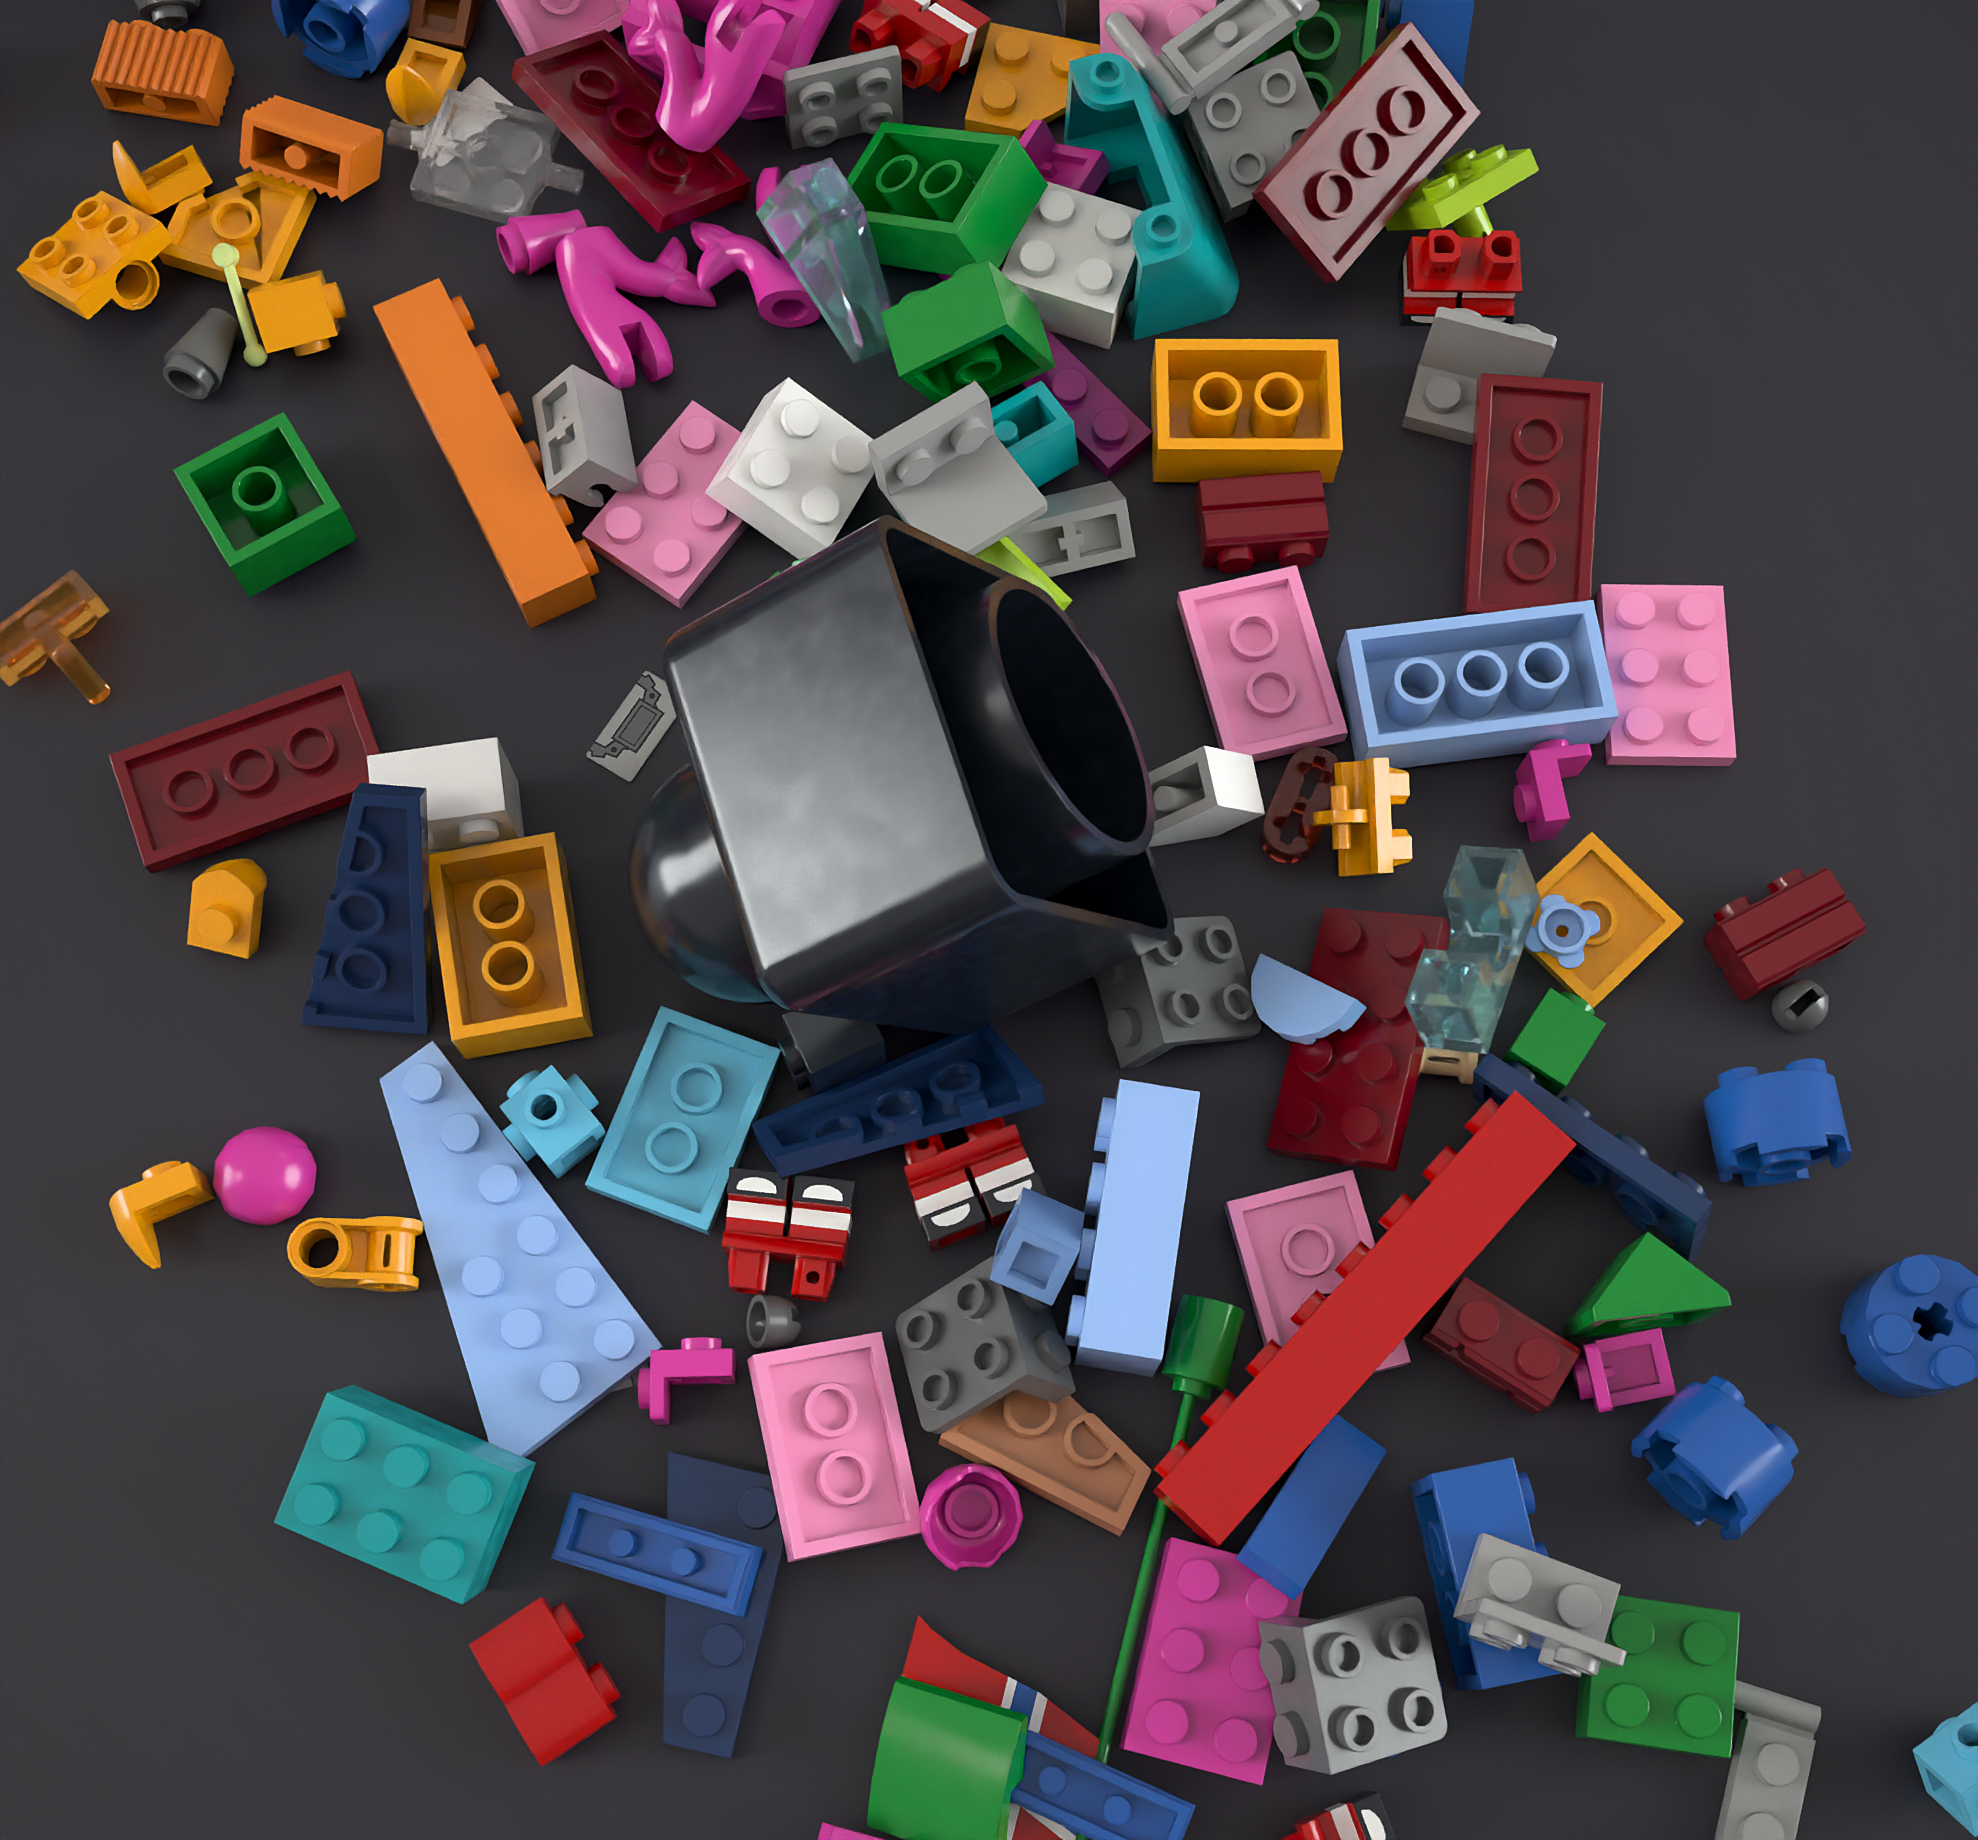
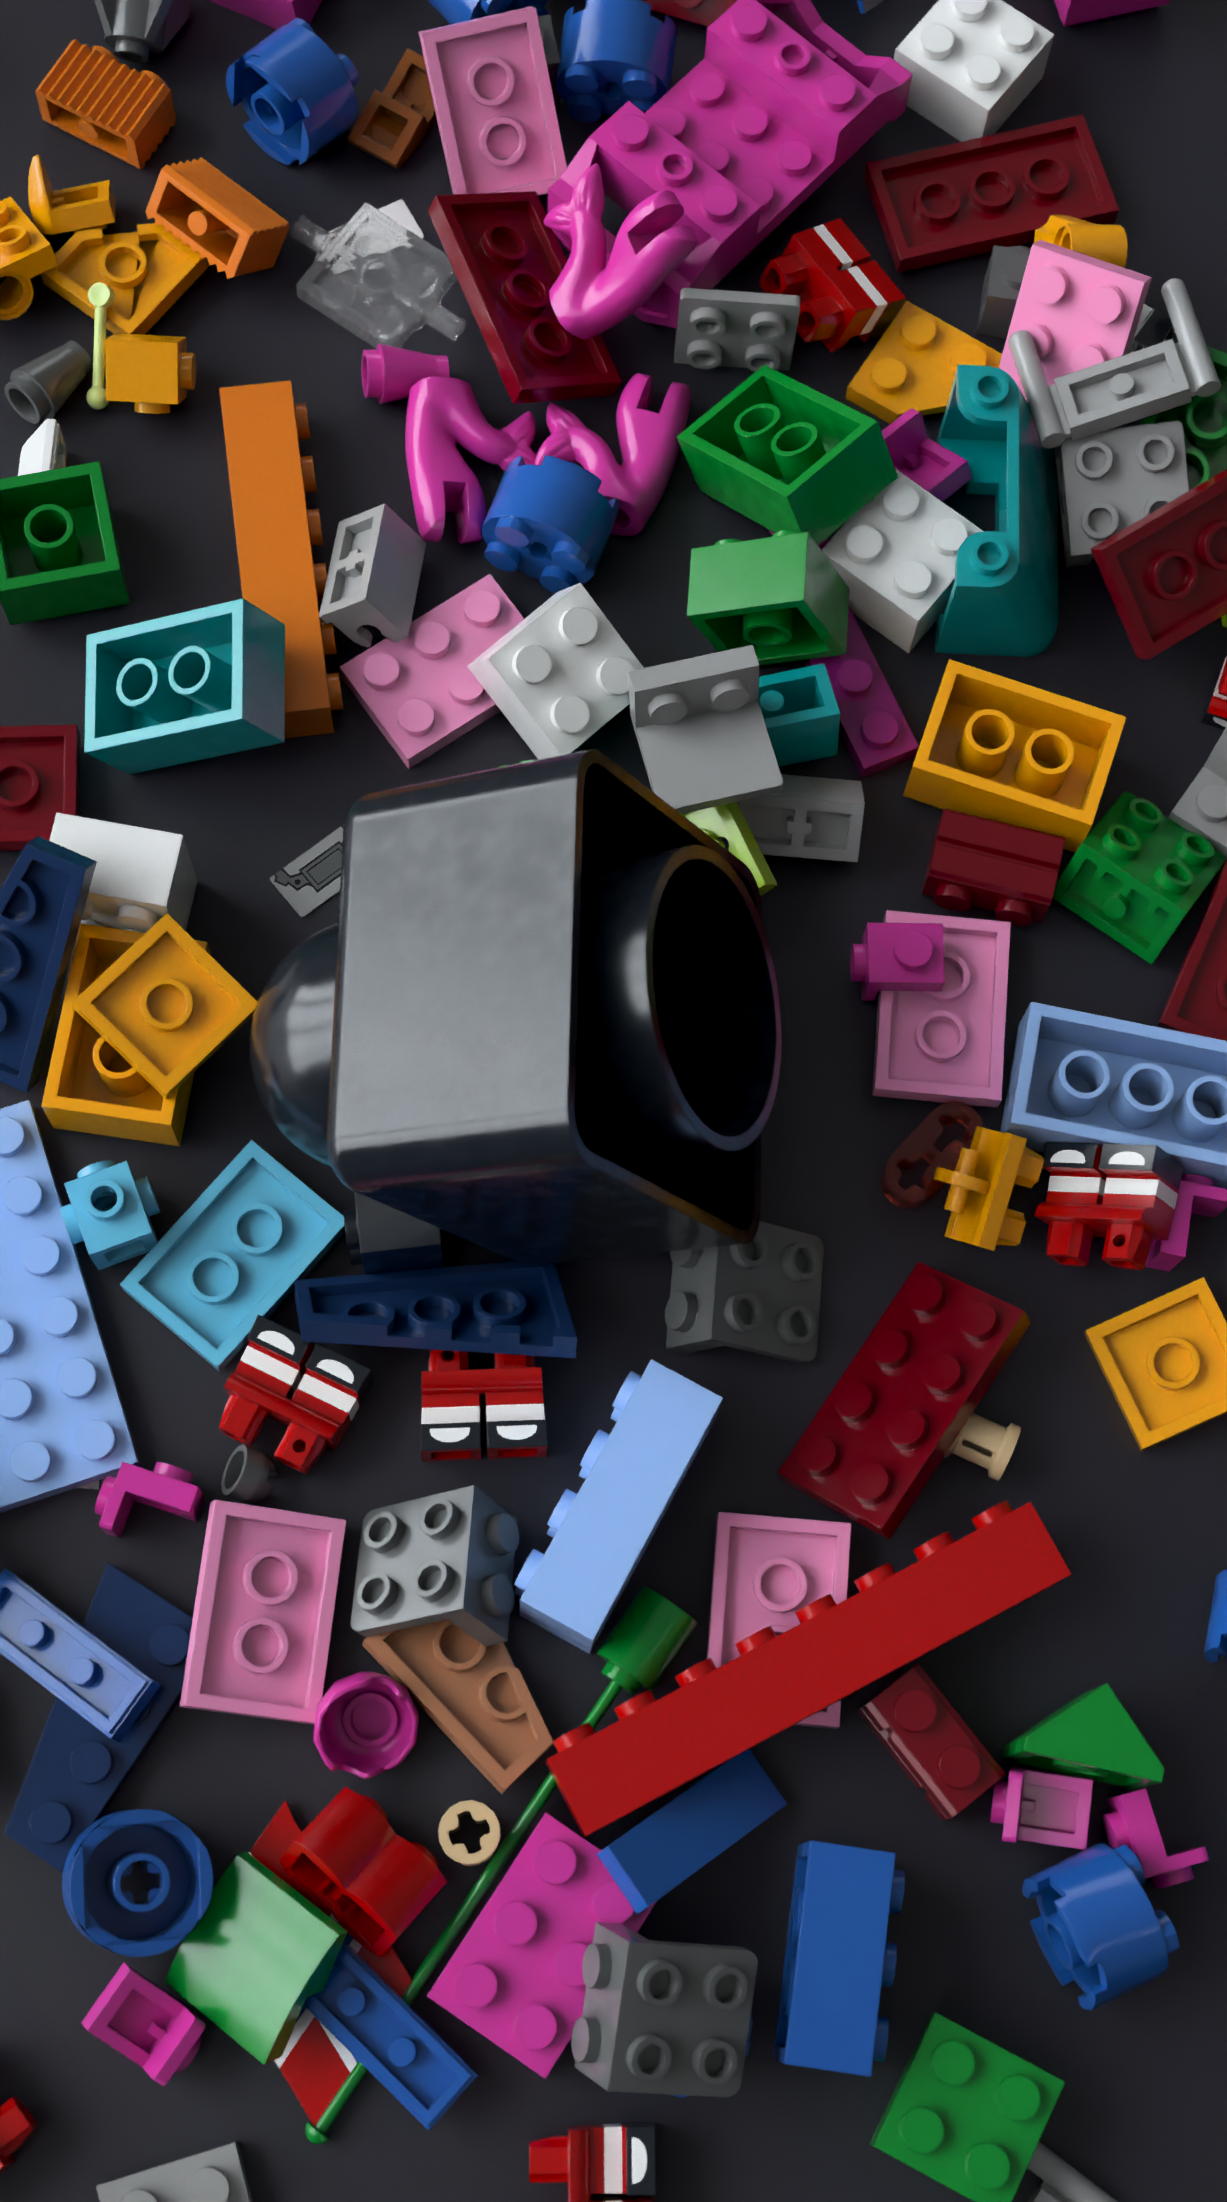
camera: 15 degrees right, 0 degrees up
light orange plate [386,38,466,126] -> none
clear light blue slope [756,157,891,363] -> none
medium blue brick [989,1187,1085,1306] -> none
white slope [1148,746,1265,847] -> none
light blue tile [1251,953,1367,1045] -> none
clear light blue arch [1404,845,1540,1054] -> none
light grey bracket [1453,1533,1627,1677] -> none
dark blue wing [1473,1052,1713,1263] -> none
green brick [1501,988,1606,1097] -> none
light blue plate [1524,894,1600,969] -> none
none -> white slope [18,419,67,476]
none -> blue brick [62,1809,213,1957]
none -> light orange plate [72,913,258,1099]
none -> teal brick [84,598,285,775]
none -> red brick [279,1787,447,1957]
none -> tan bush [438,1800,501,1866]
none -> blue brick [482,455,619,593]
none -> dark pink bracket [850,922,945,1001]
none -> red hips [1034,1142,1184,1270]
none -> green bracket [1053,791,1226,965]
none -> dark pink bracket [1103,1788,1210,1889]

